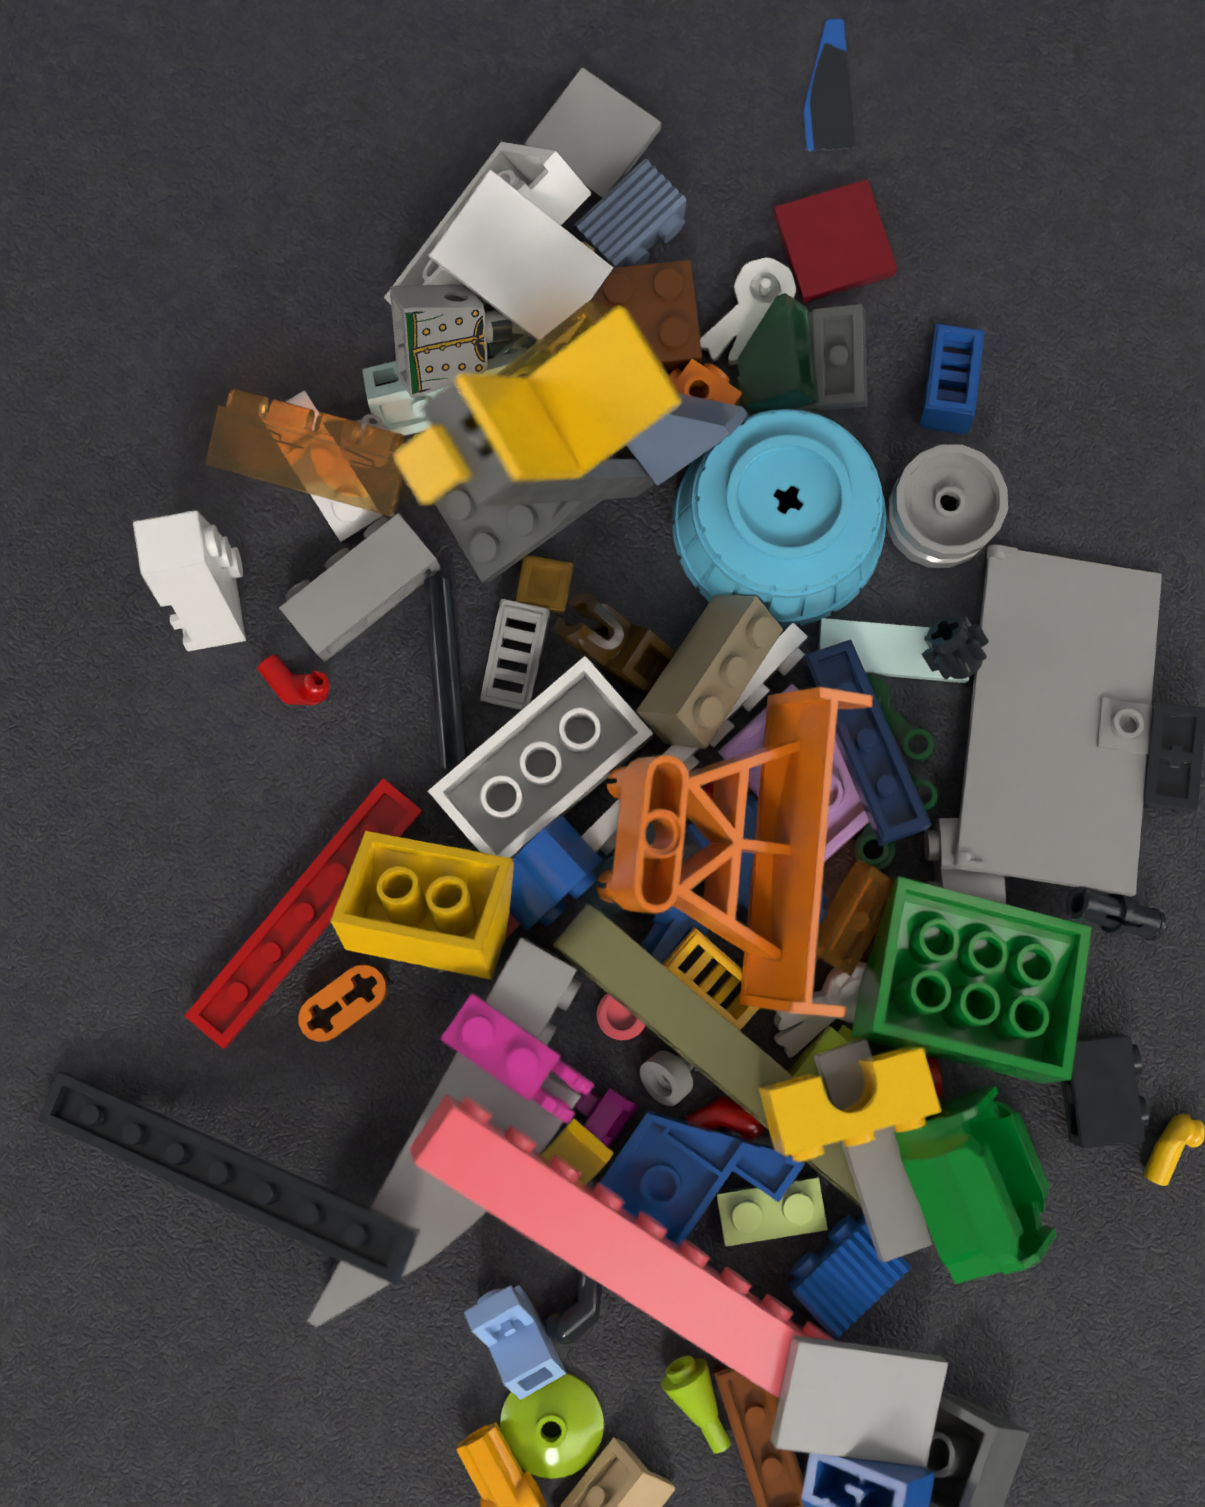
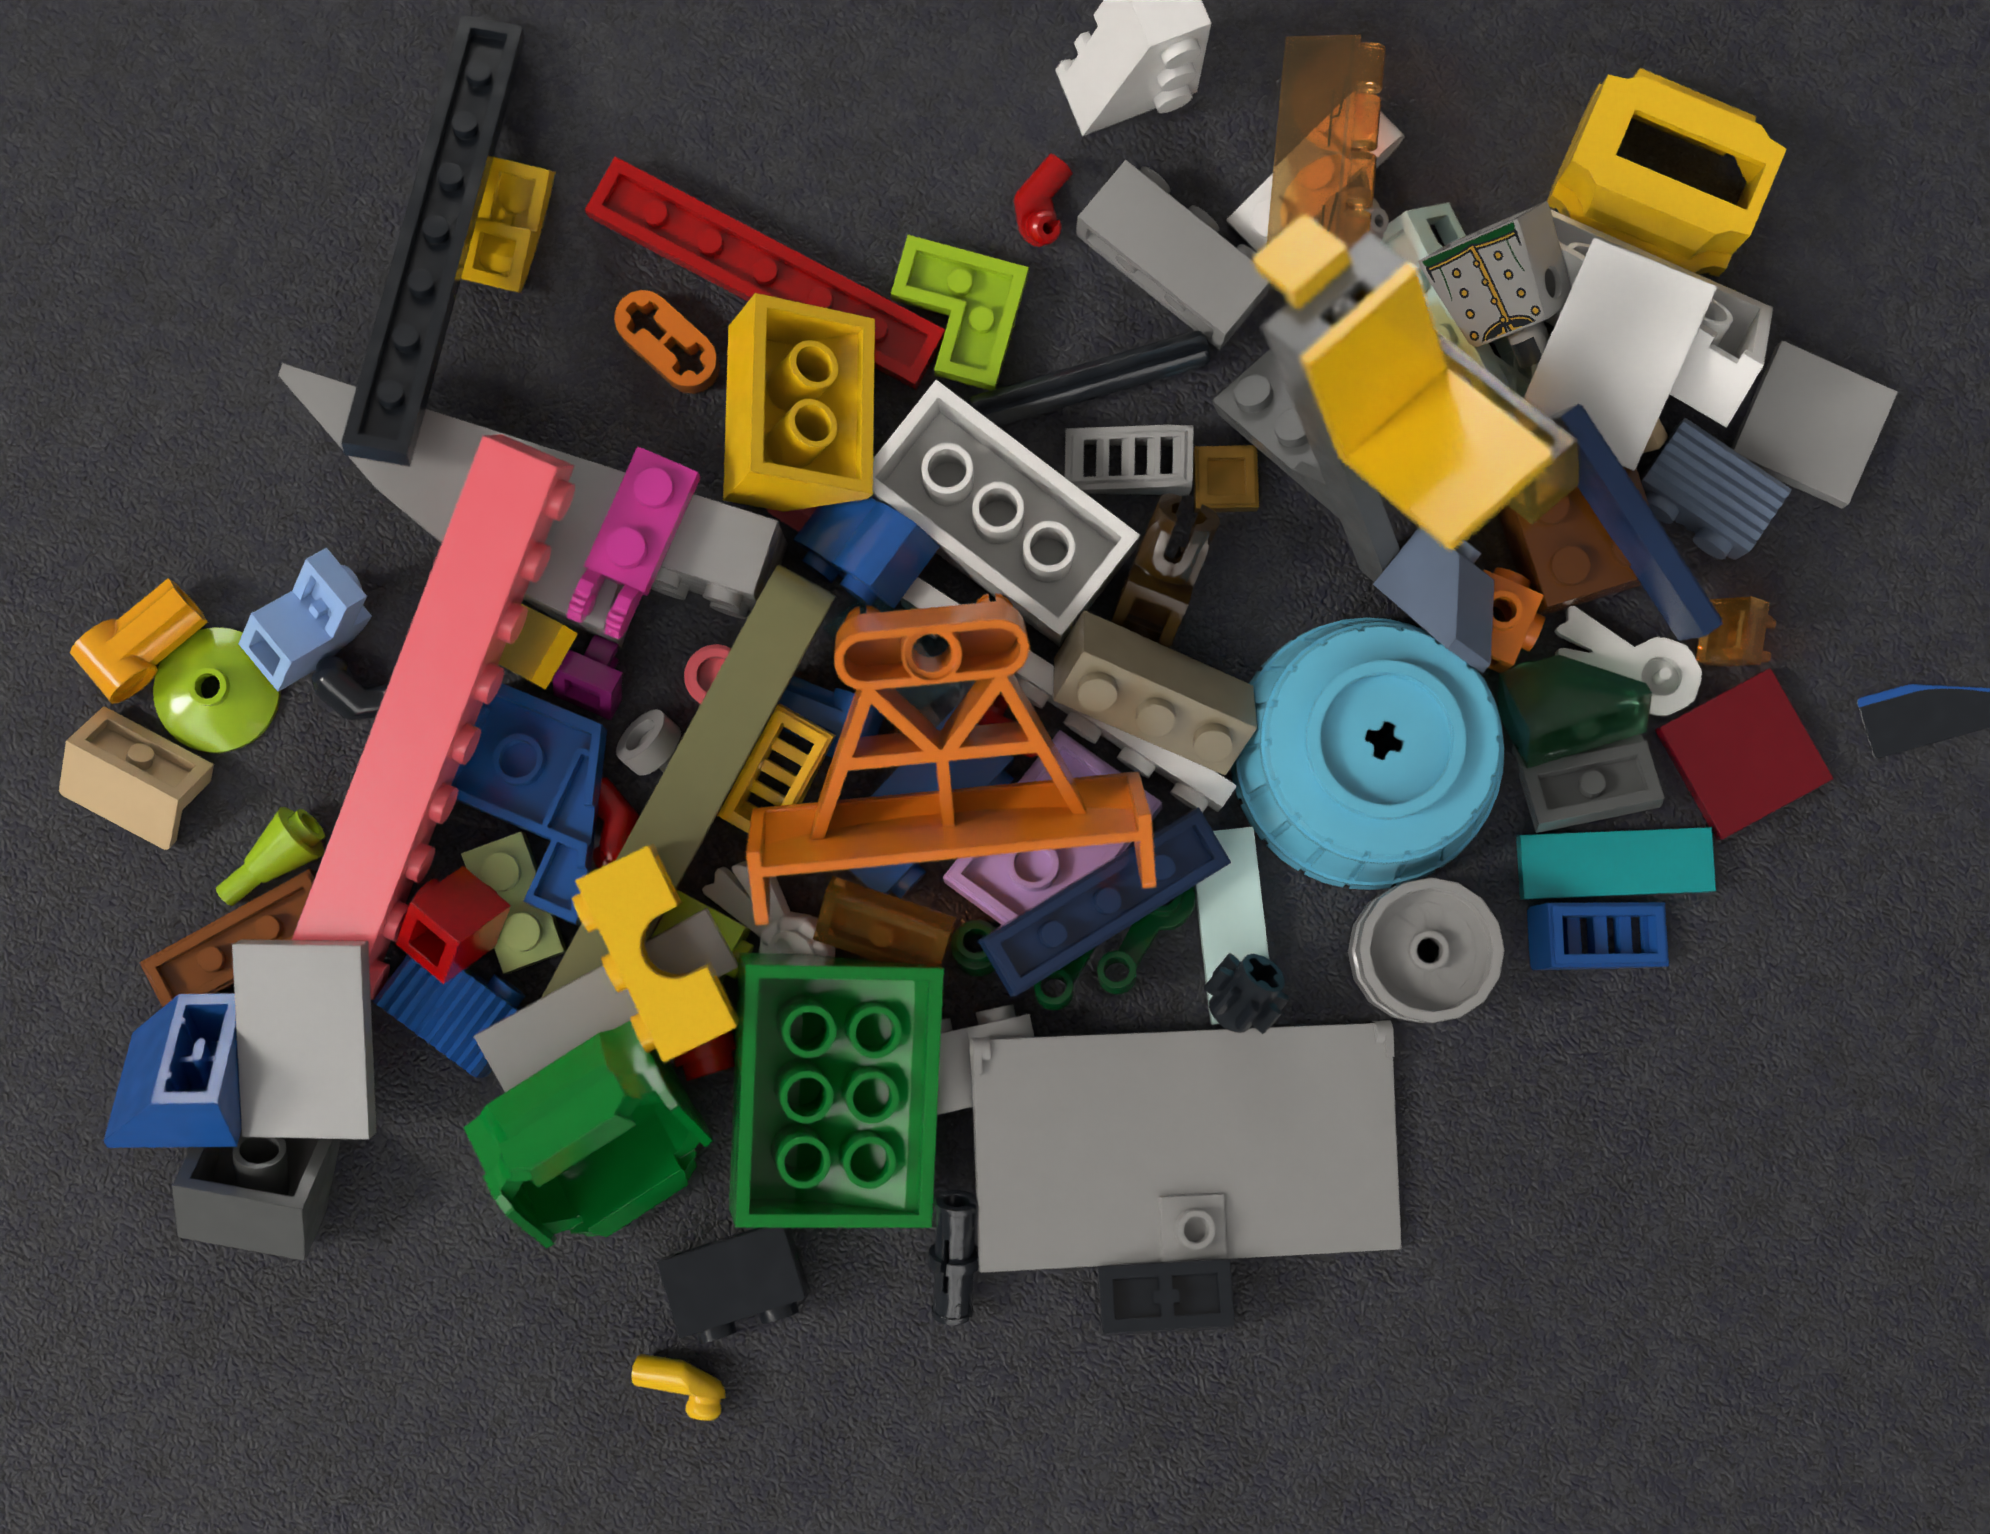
camera: 80 degrees right, 0 degrees up
none -> red brick [396,866,511,984]
none -> yellow slope [461,157,555,293]
none -> lime plate [891,235,1029,391]
none -> teal tile [1516,827,1716,900]
none -> dark blue tile [1538,404,1723,641]
none -> yellow piece [1547,68,1787,277]
none -> clear orange tile [1696,596,1776,667]

